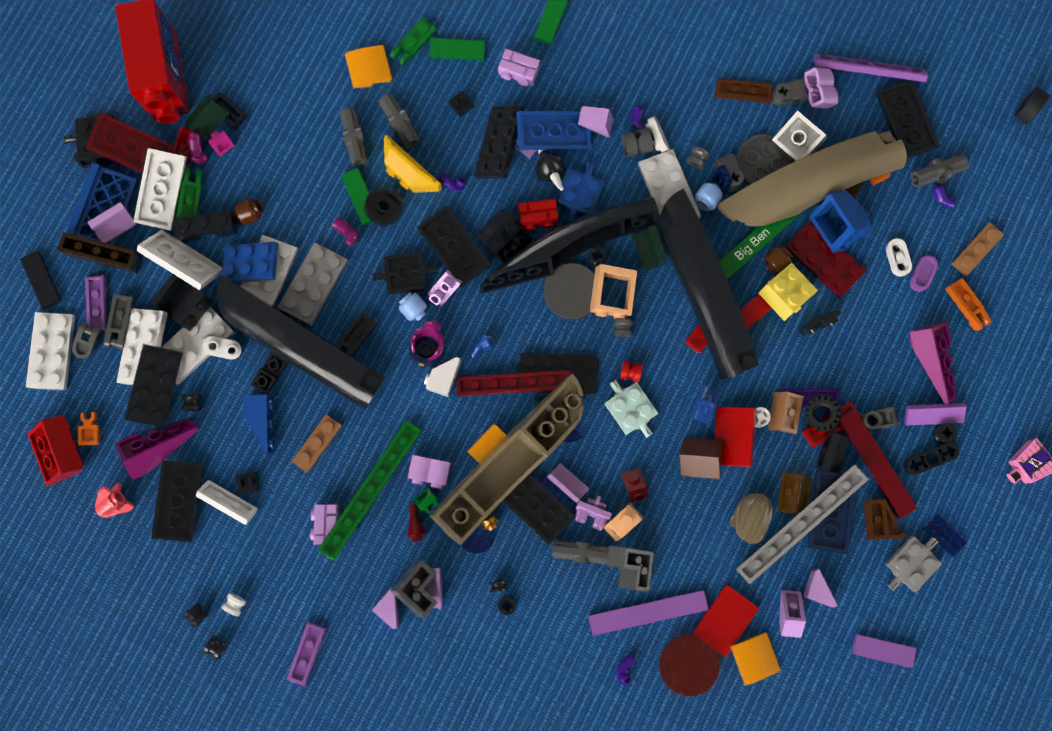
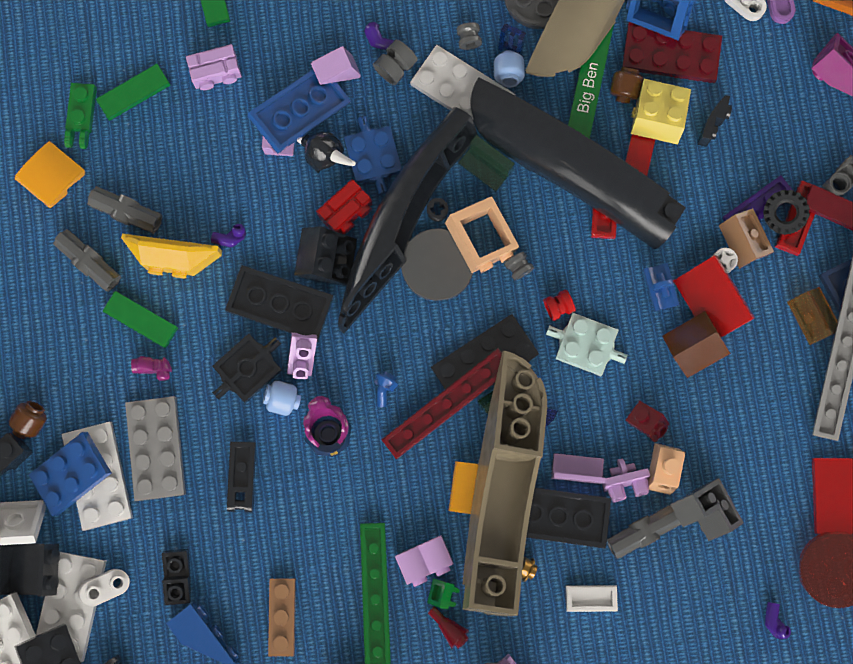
camera: 35 degrees left, 0 degrees up
black slope [216,275,385,409] -> none
black plate [363,188,402,227] -> none
white slope [424,357,461,397] -> none
black tile [448,91,474,118] -> none
clear blue tile [460,533,495,554] -> none
black plate [474,106,525,179] -> none
black bush [489,581,507,592] -> none
black bush [498,597,516,615] -> none
medium lavender tile [588,590,708,636] -> none
white plate [646,116,669,153] -> none
dark grey piece [714,153,744,192] -> none
dark tan hair [730,493,773,544] -> none
black panel [816,431,850,473] -> none
none -> white tile [566,585,618,612]

